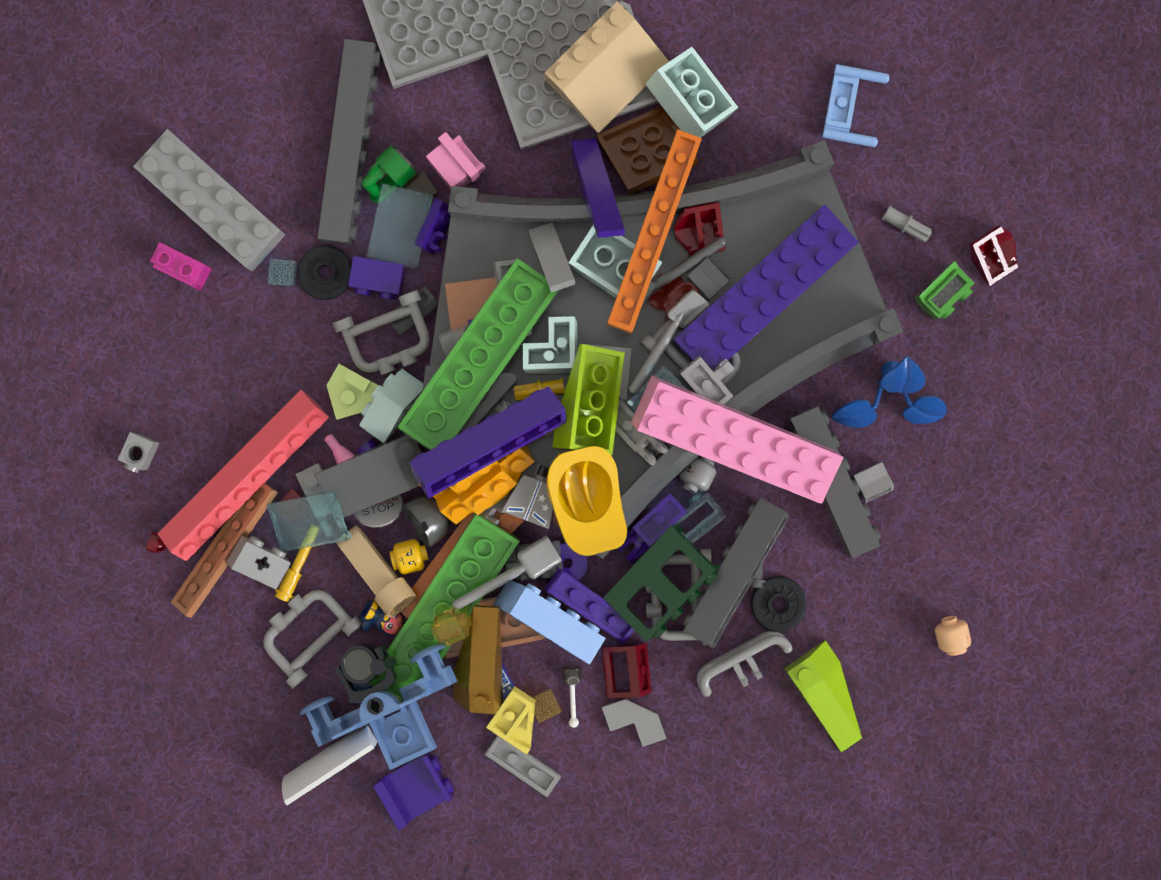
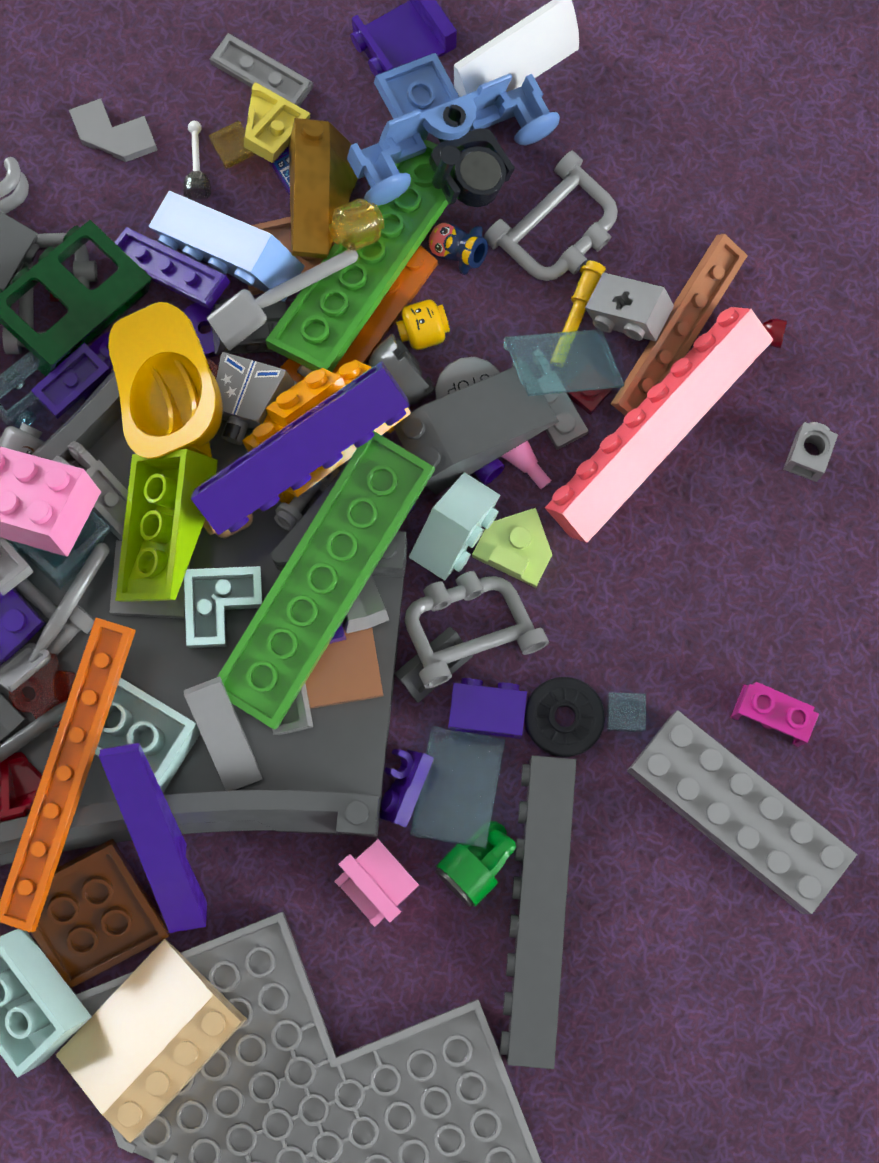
camera: 175 degrees right, 10 degrees down
tan beam [336,525,416,617] -> none
dark brown tile [404,171,438,207] -> none
yellow axle [513,378,565,401] -> none
dark red tile [601,643,652,698] -> none

